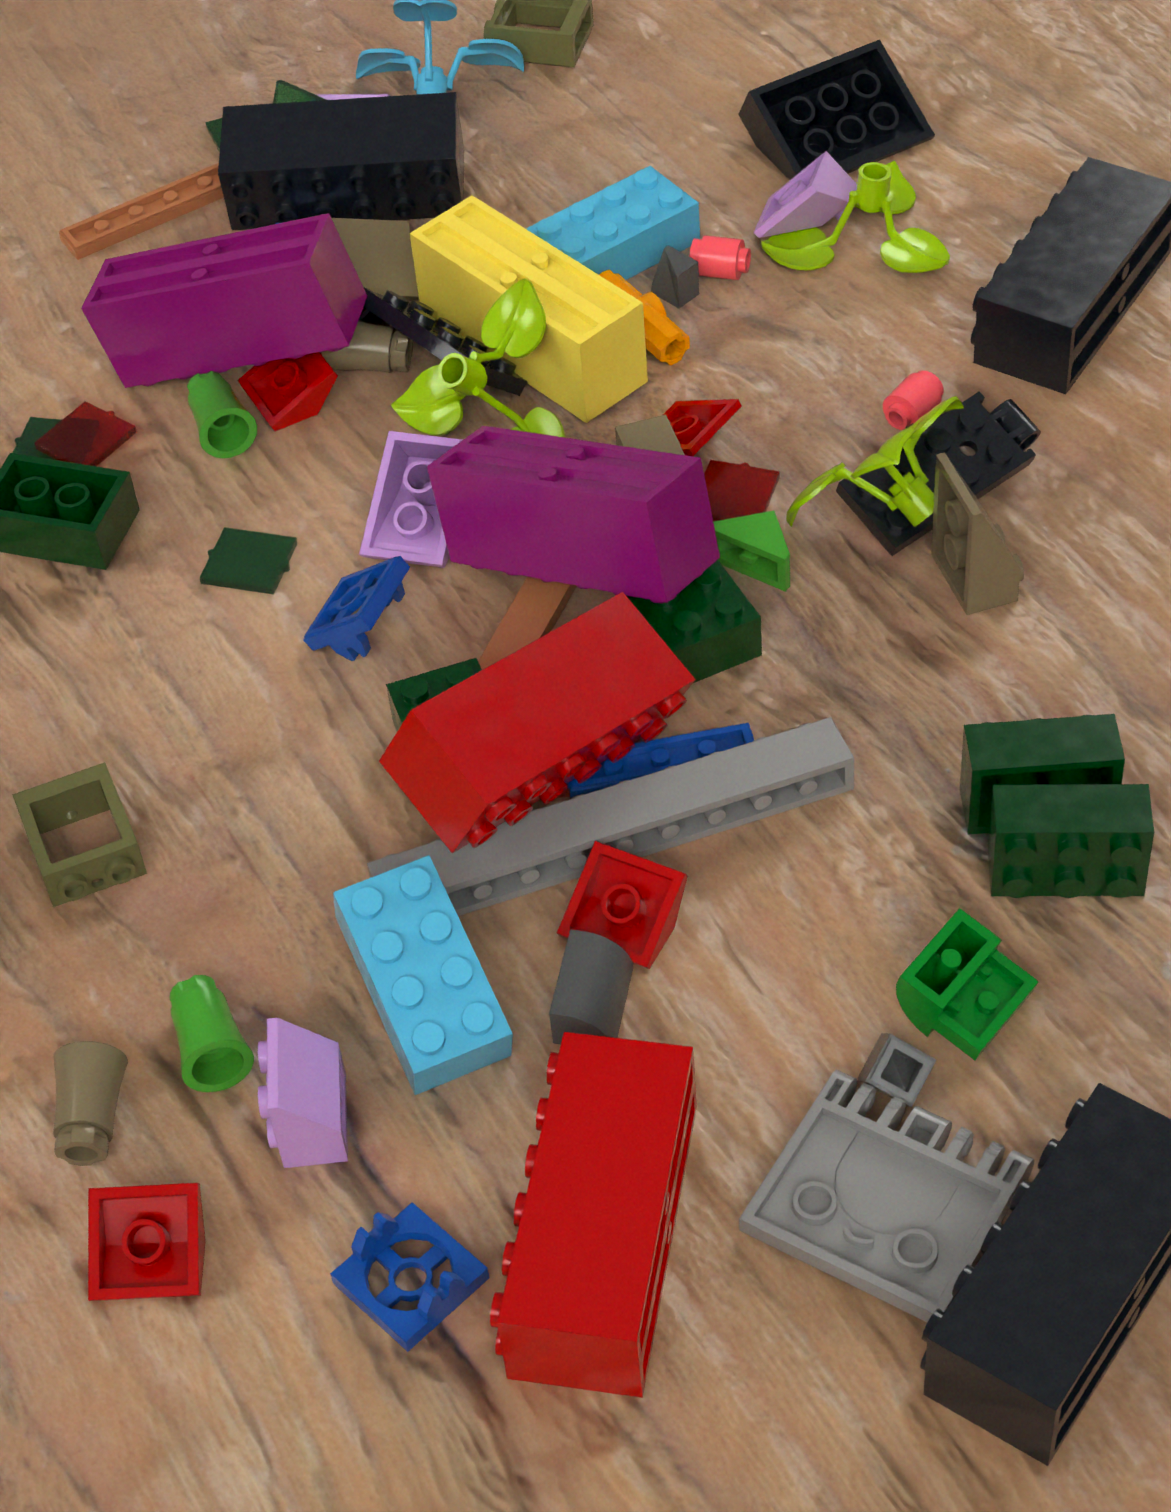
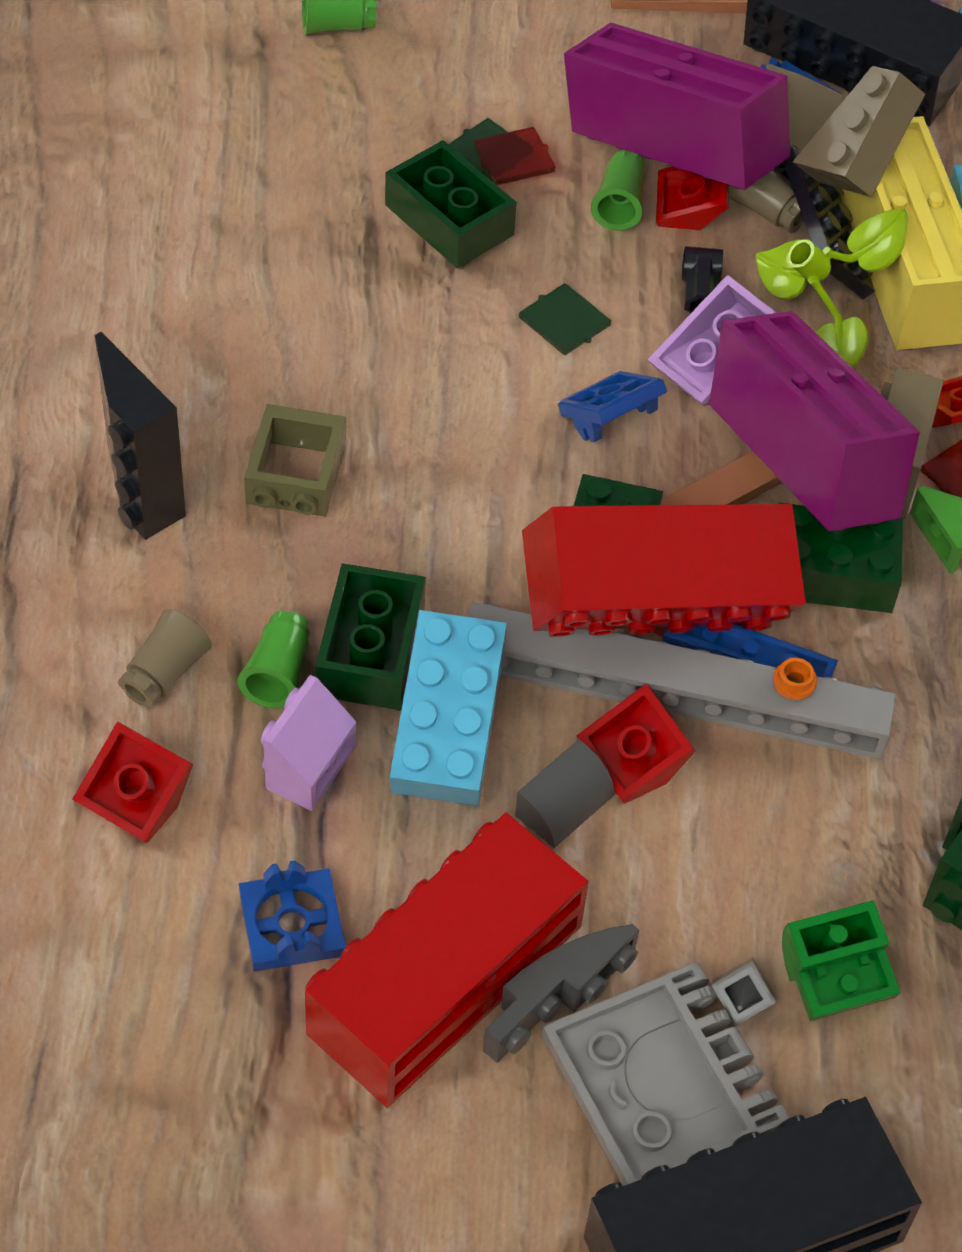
camera: 25 degrees right, 5 degrees up
none -> dark green brick [315,563,426,711]
none -> dark grey slope [483,924,639,1063]
none -> black piece [682,246,723,313]
none -> orange plate [773,658,817,700]
none -> dark tan wedge [793,66,925,197]

